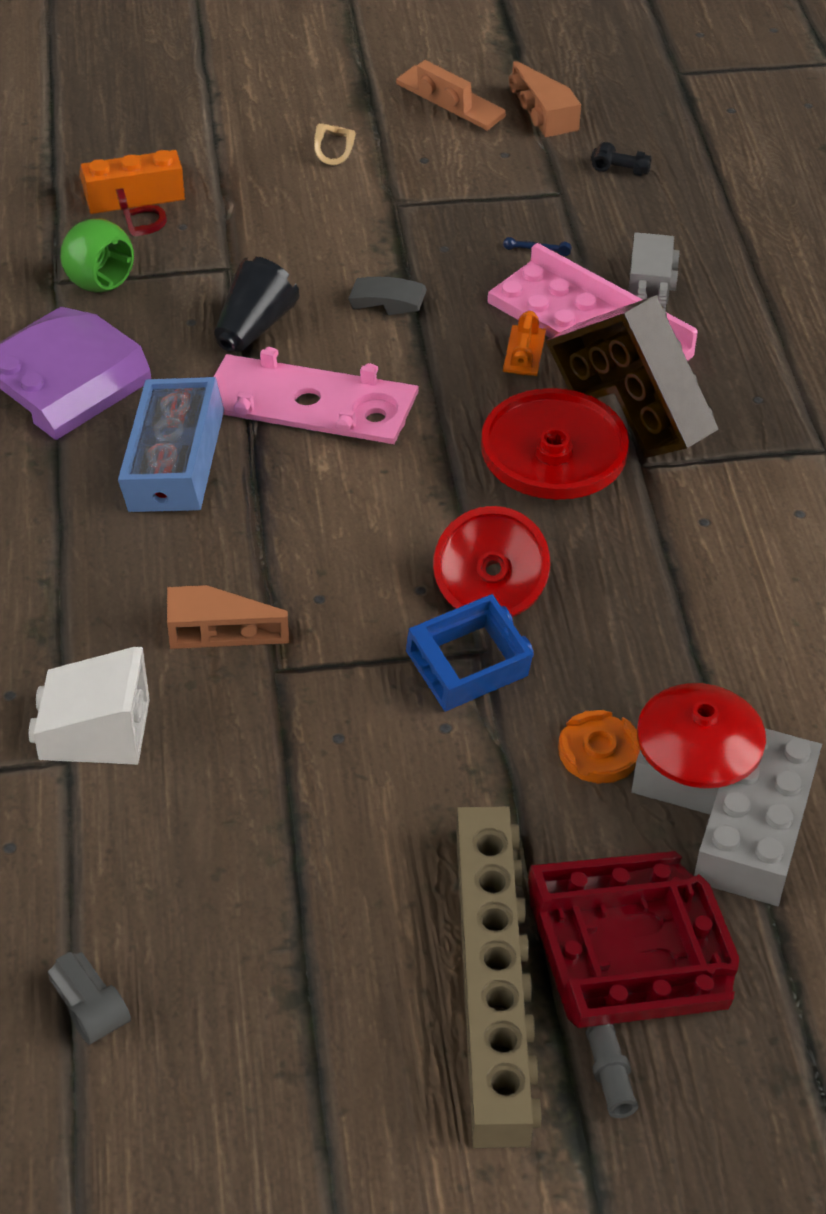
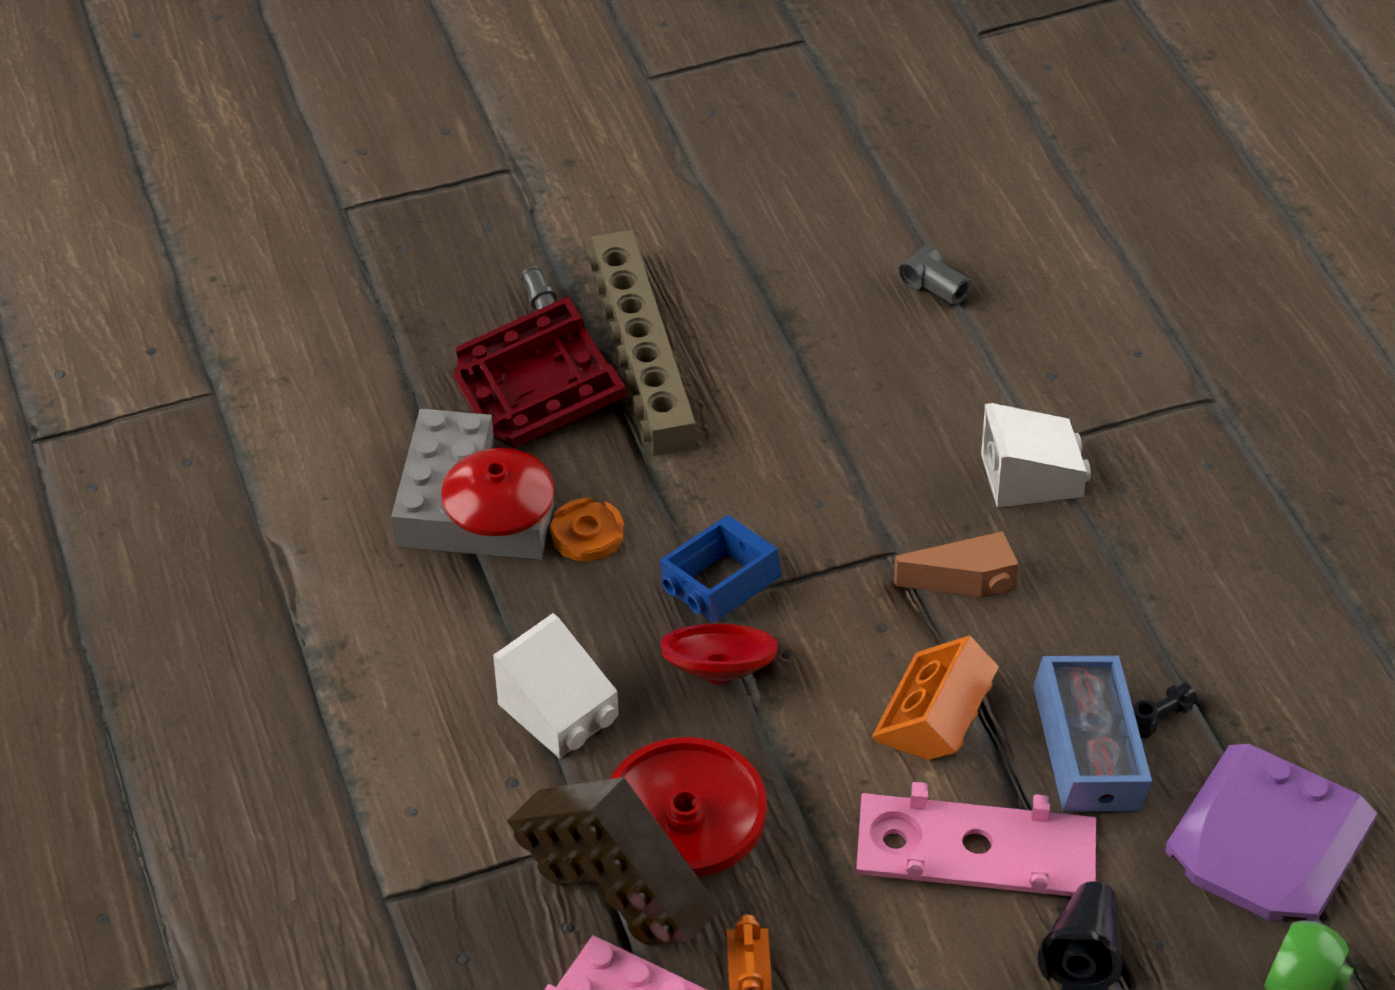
camera: 170 degrees right, 0 degrees up
none -> white slope [493,613,619,759]
none -> orange slope [871,635,999,760]
none -> black bar [1132,683,1197,738]

